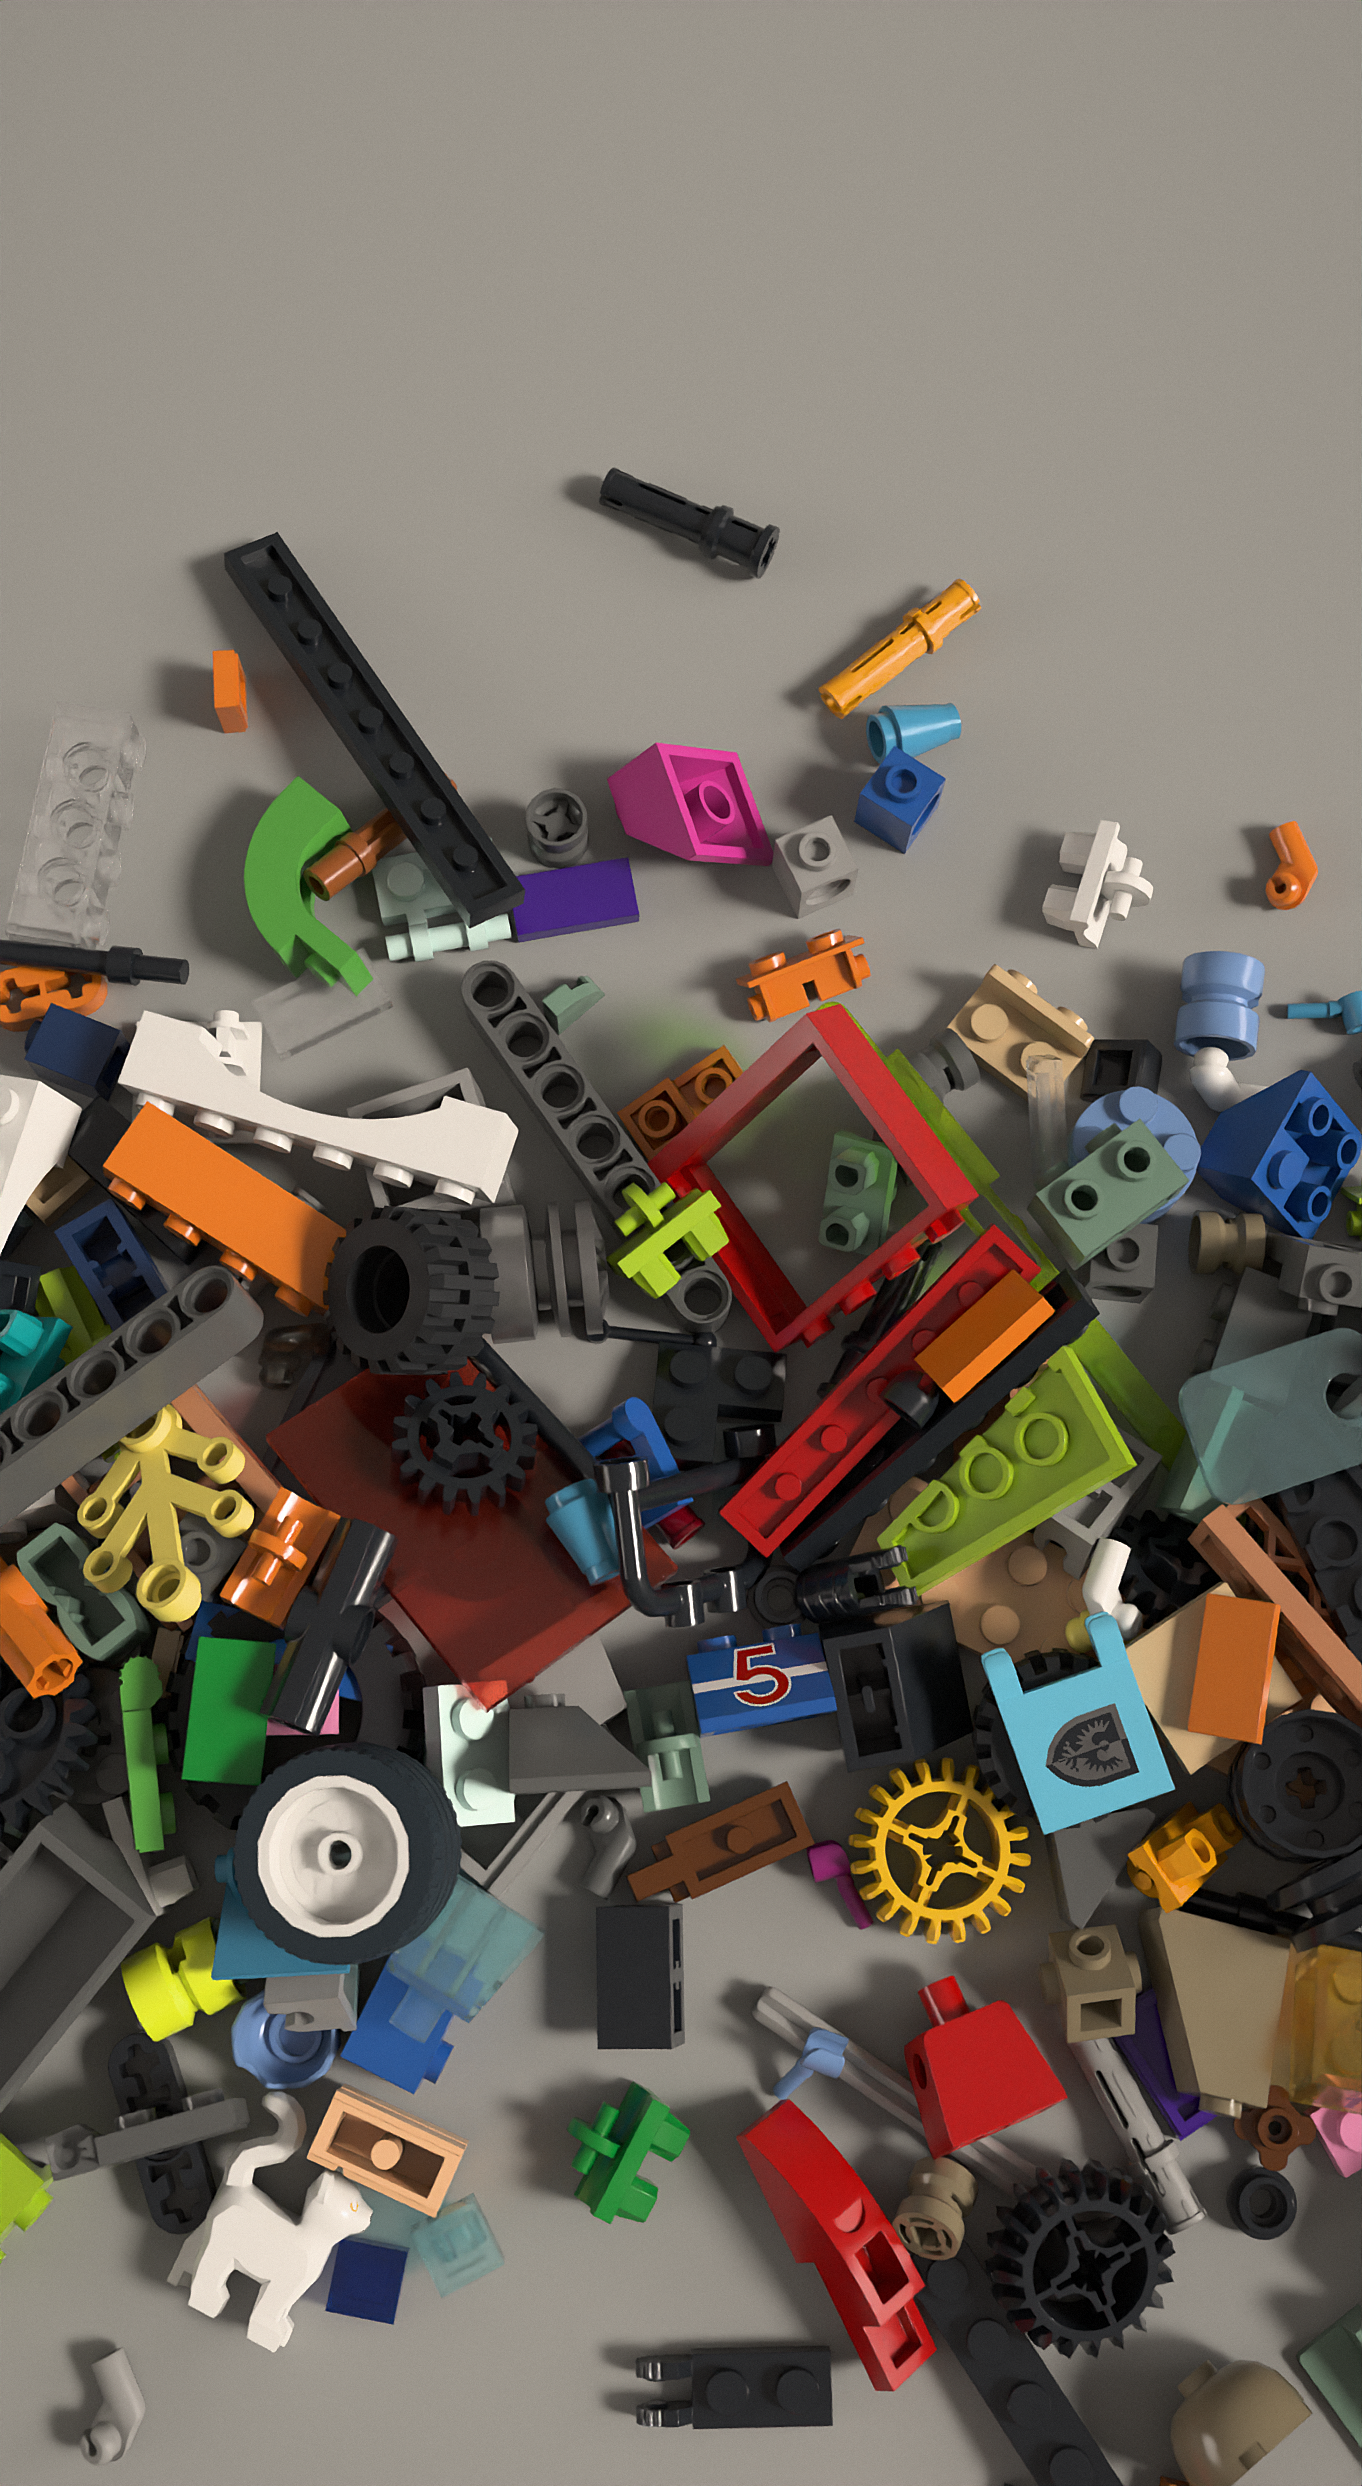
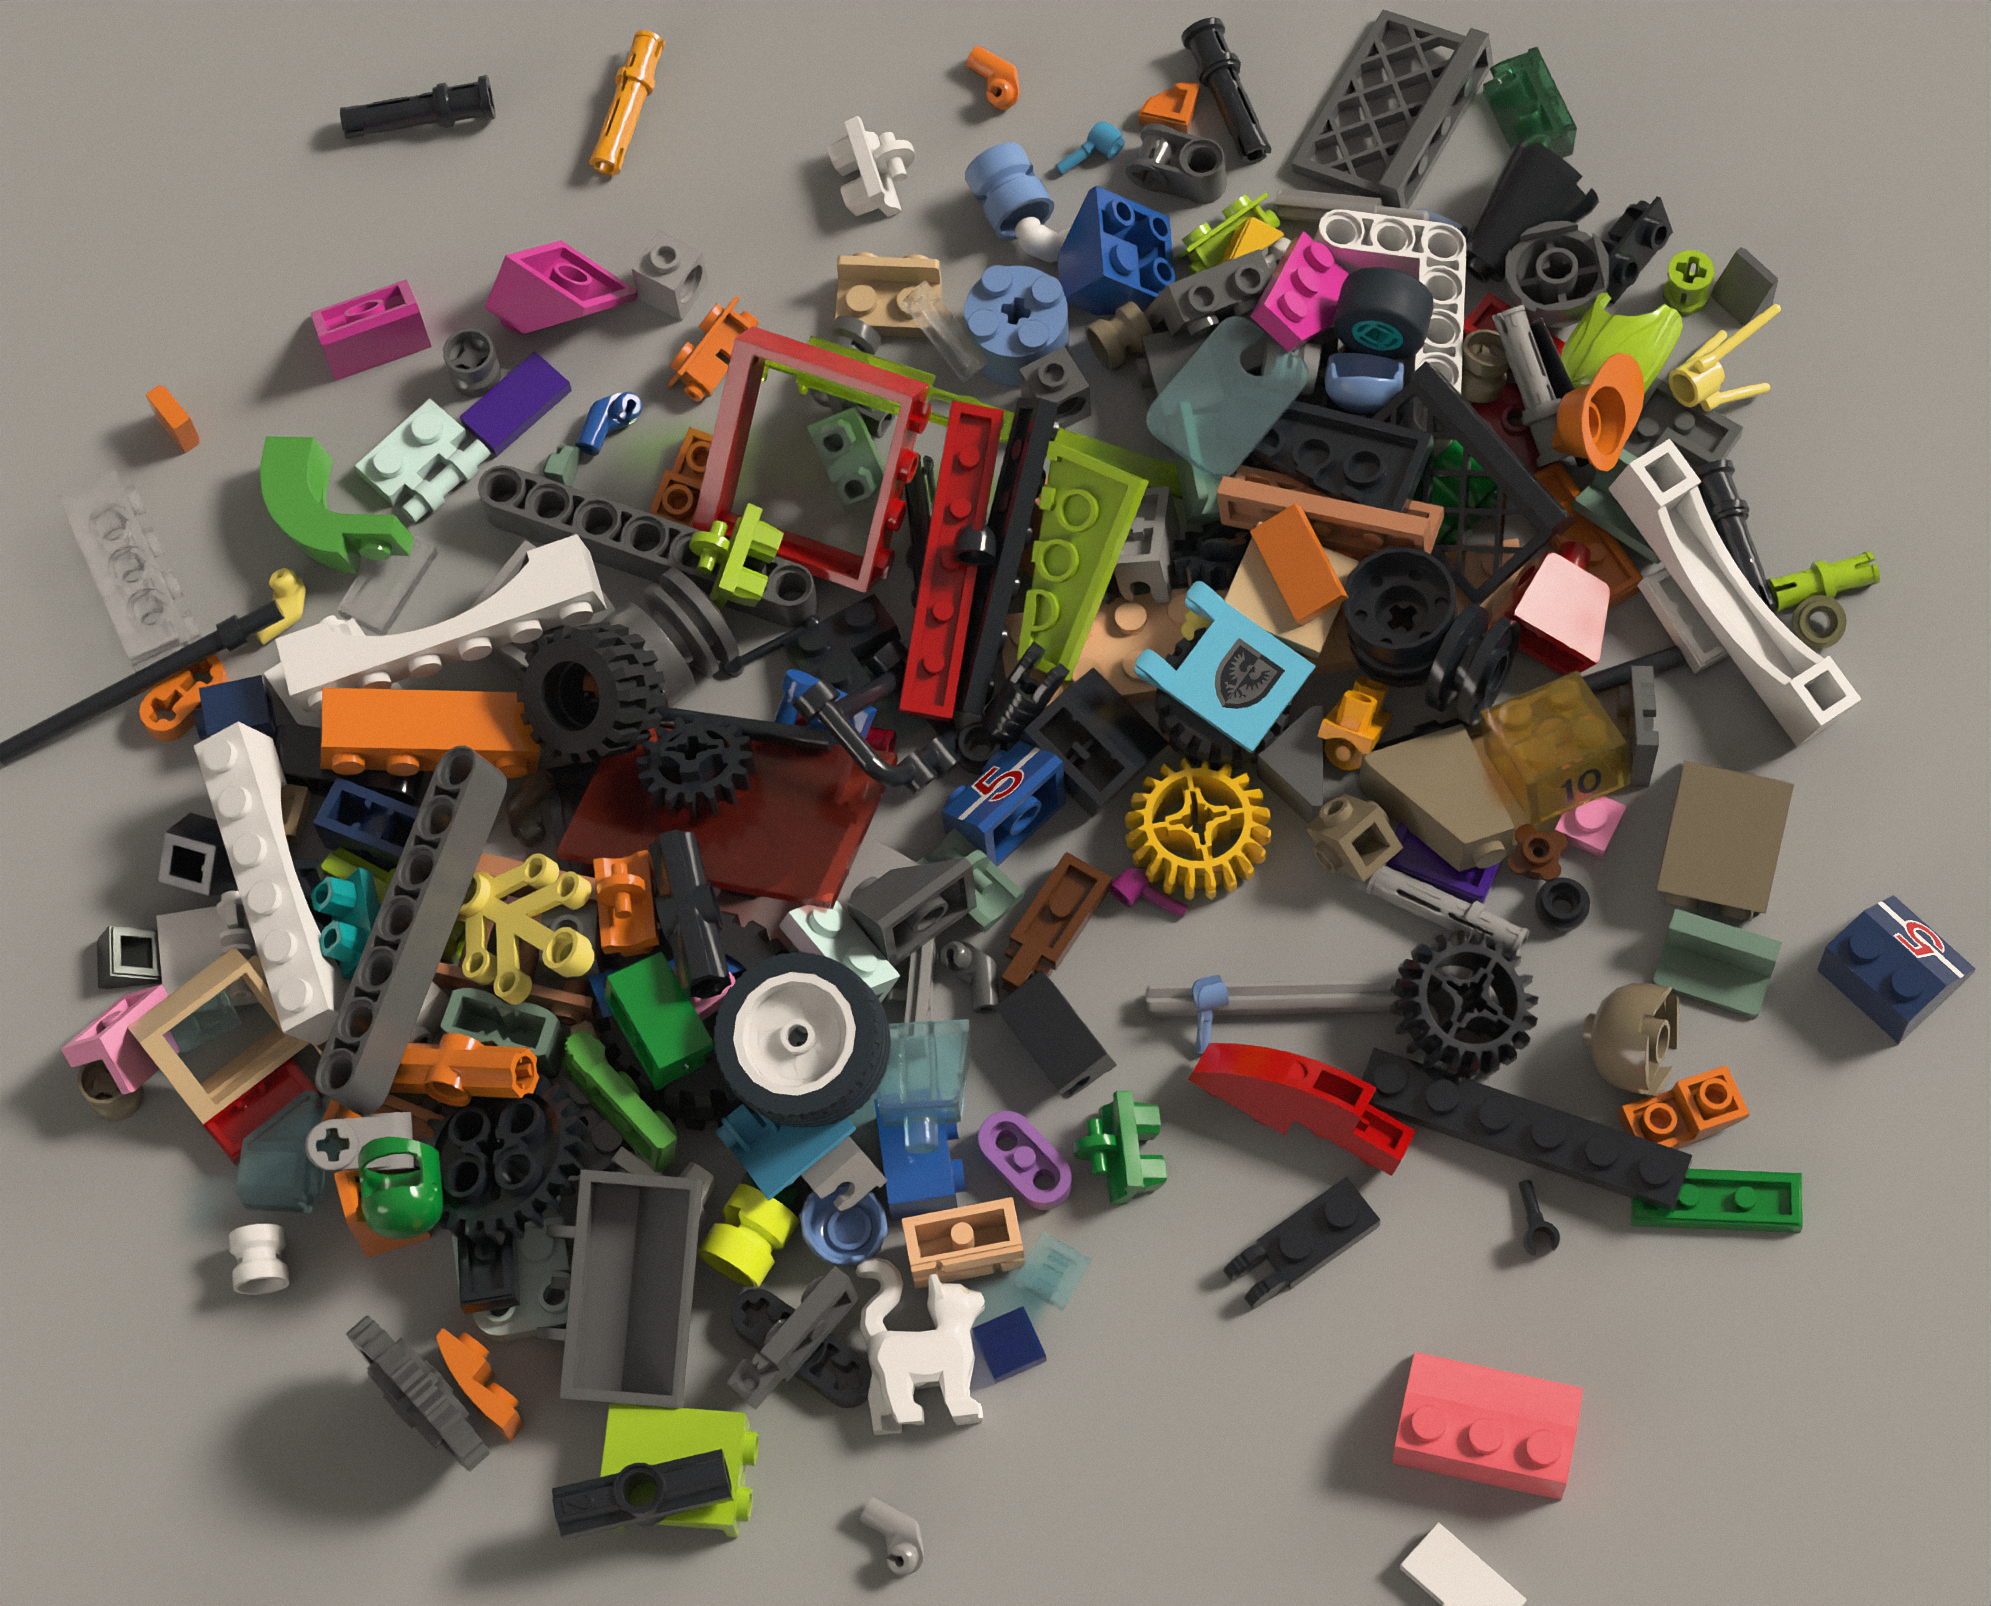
camera: 25 degrees left, 10 degrees down
black plate [224,532,525,929] -> none
dark orange axle [303,771,457,901] -> none
dark azure cone [545,1479,620,1586] -> none
blue brick [854,746,946,854] -> none
dark azure cone [866,703,961,763] -> none
dark tan wheel [892,2156,979,2260] -> none
red torso [904,1975,1068,2160] -> none
orange tile [914,1269,1055,1403] -> none
sand green brick [1026,1118,1189,1271] -> none
black slope [1080,1039,1162,1103] -> none
white arm [1082,1538,1142,1641] -> none
none -> light yellow arm [254,568,306,645]
none -> dark pink slope [311,279,432,381]
none -> blue arm [575,392,643,456]
none -> medium lavender plate [978,1111,1072,1210]

